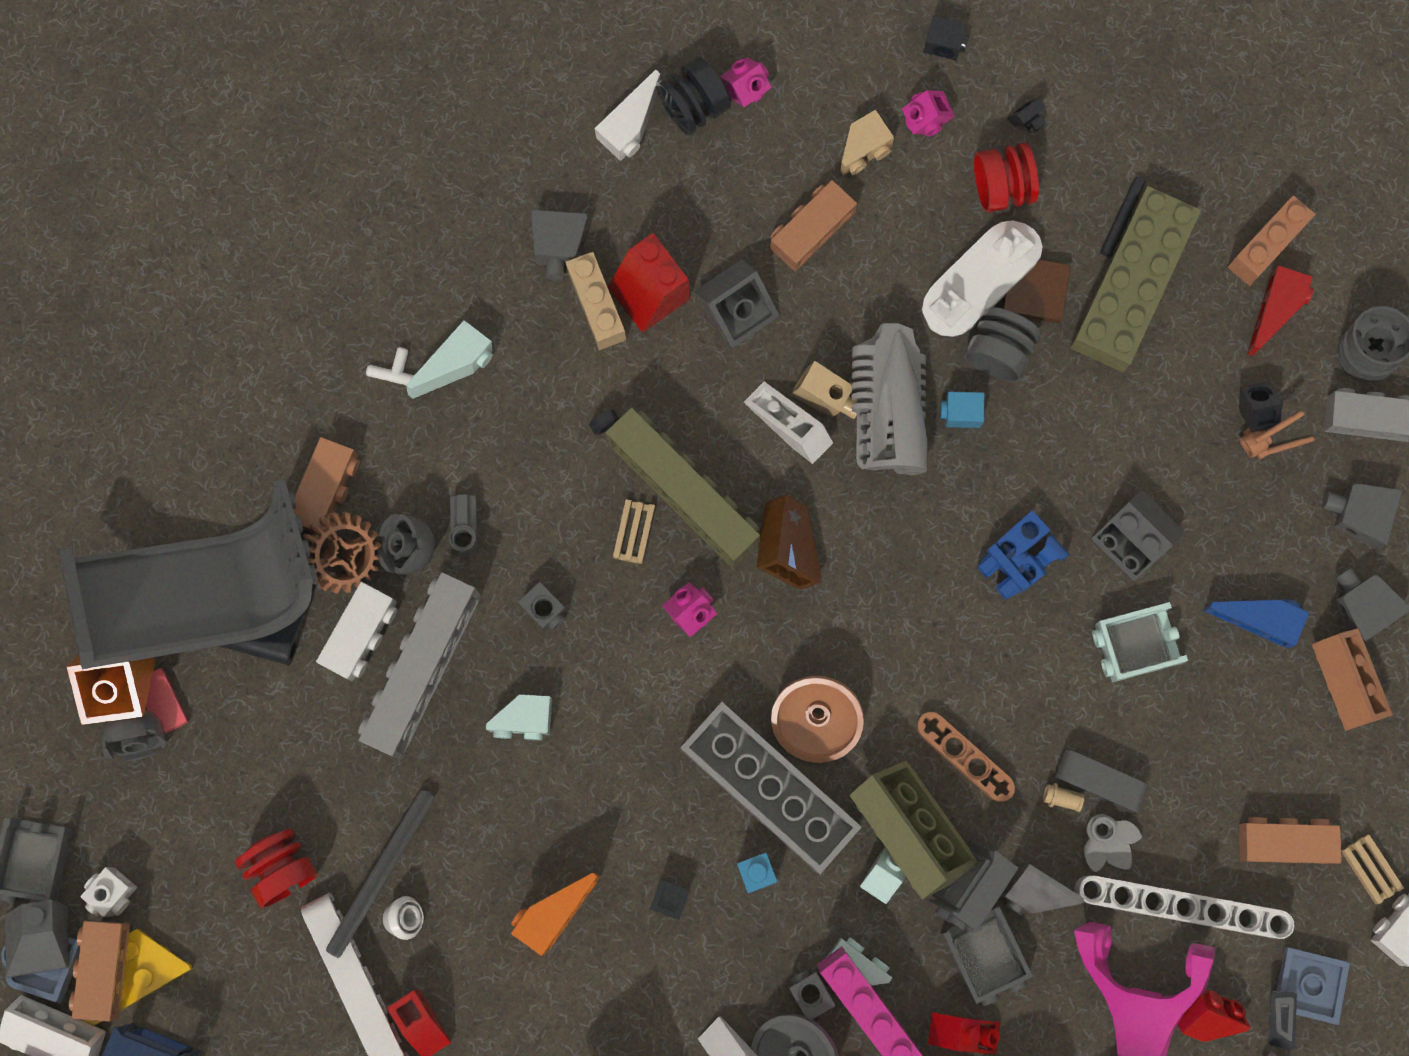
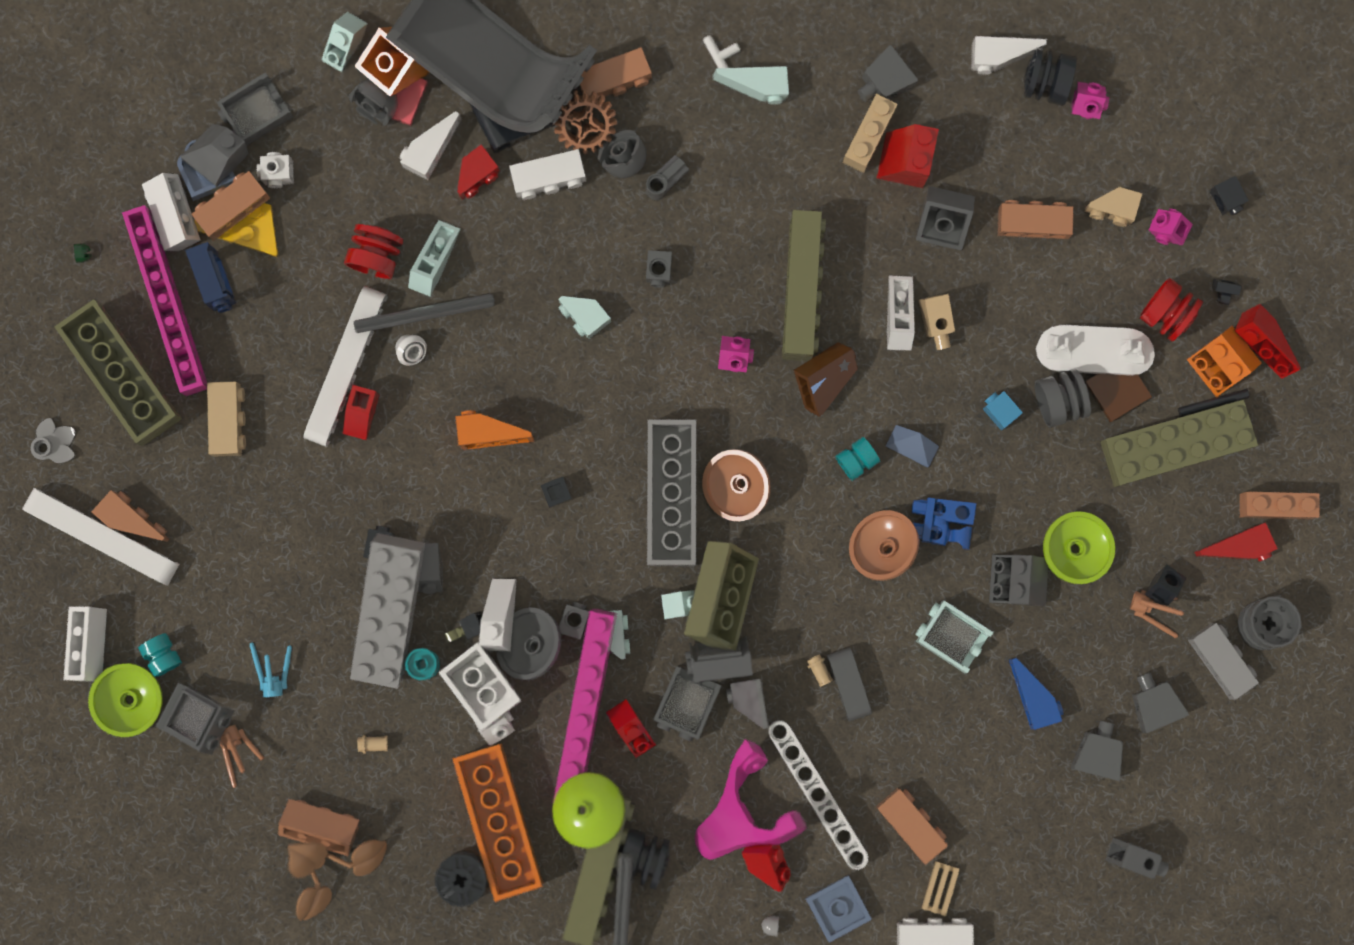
camera: 45 degrees right, 5 degrees up
light grey brick [358,572,482,760] -> none
black tile [589,409,620,435] -> none
tan tile [613,499,655,564] -> none
dark azure brick [737,853,777,893] -> none
light grey connector [852,323,927,475] -> none
nougat beam [916,712,1015,802] -> none
light grey plate [1083,814,1142,872] -> none
black sticker [1269,992,1297,1050] -> none
nougat brick [1312,628,1393,731] -> none
none -> light aqua slope [322,12,368,72]
none -> white slope [400,111,461,180]
none -> light aqua slope [408,220,460,296]
none -> red slope [457,145,500,200]
none -> teal wheel [835,437,880,481]
none -> nougat dish [849,510,919,581]
none -> sand blue slope [886,425,939,468]
none -> lime dish [1043,512,1115,584]
none -> orange slope [1187,326,1262,397]
none -> red slope [1235,304,1301,379]

